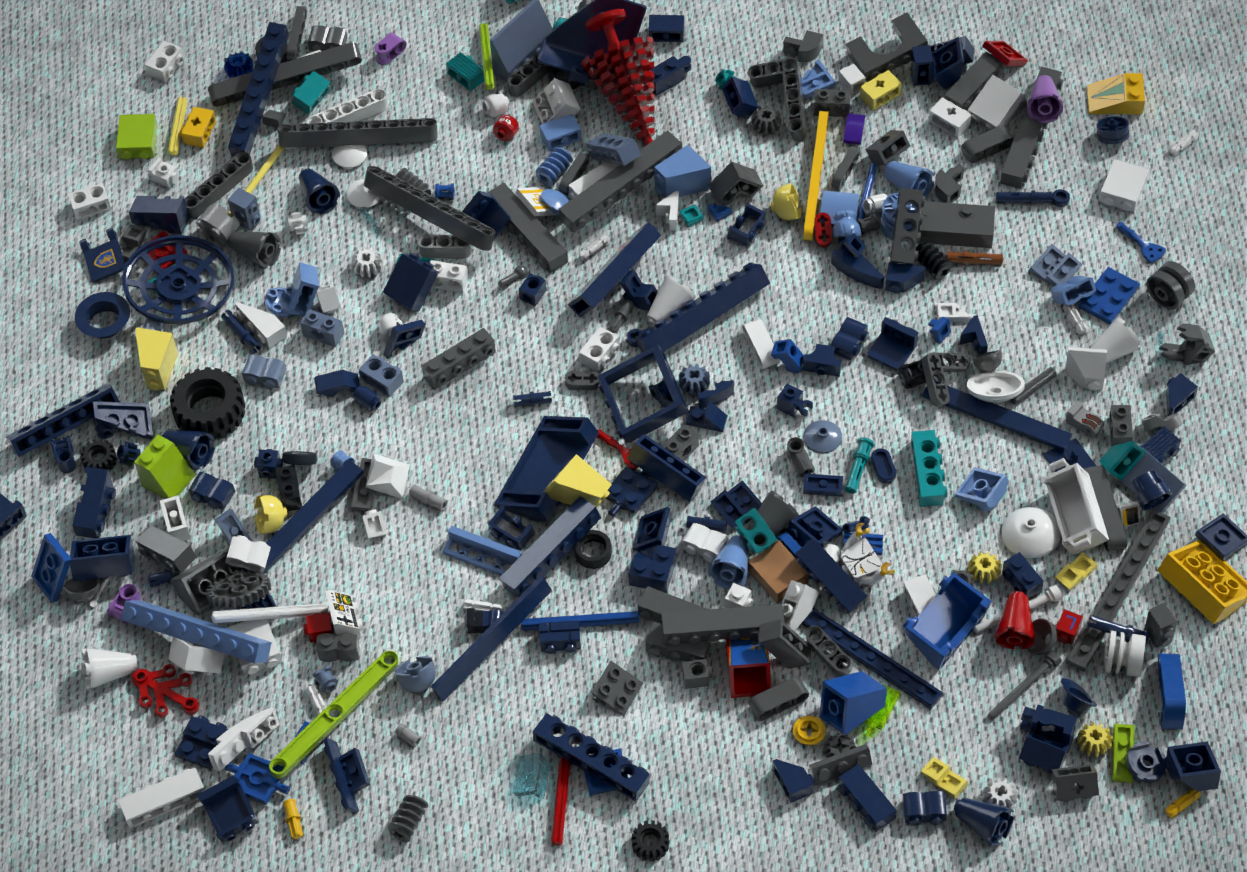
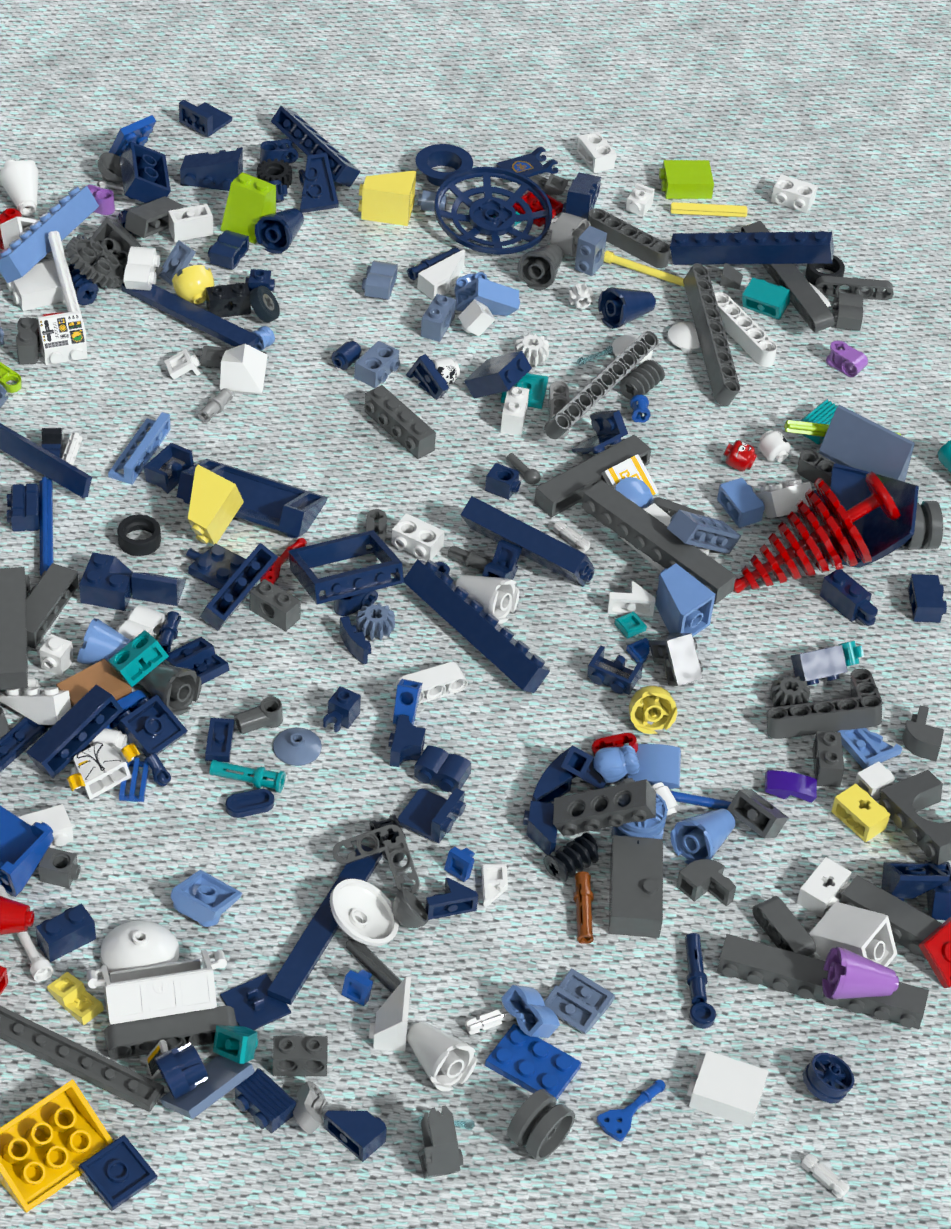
camera: 80 degrees right, 10 degrees down
black tyre [170,367,245,440] -> none
yellow brick [180,107,216,148] -> none
dark blue slope [314,370,360,397] -> none
brick [499,496,602,598] -> none
dark blue pin [513,391,552,407] -> none
medium blue piece [536,147,573,187] -> none
dark blue slope [686,402,728,432] -> none
yellow beam [803,111,829,241] -> none
dark grey beam [831,146,861,190] -> none
dark blue brick [911,45,933,86] -> none
teal brick [911,430,948,507] -> none
light yellow gear [968,551,1002,585] -> none
light grey leg [1065,400,1104,437] -> none
yellow slope [1087,73,1145,114] -> none
none -> blue tile [341,970,373,1006]

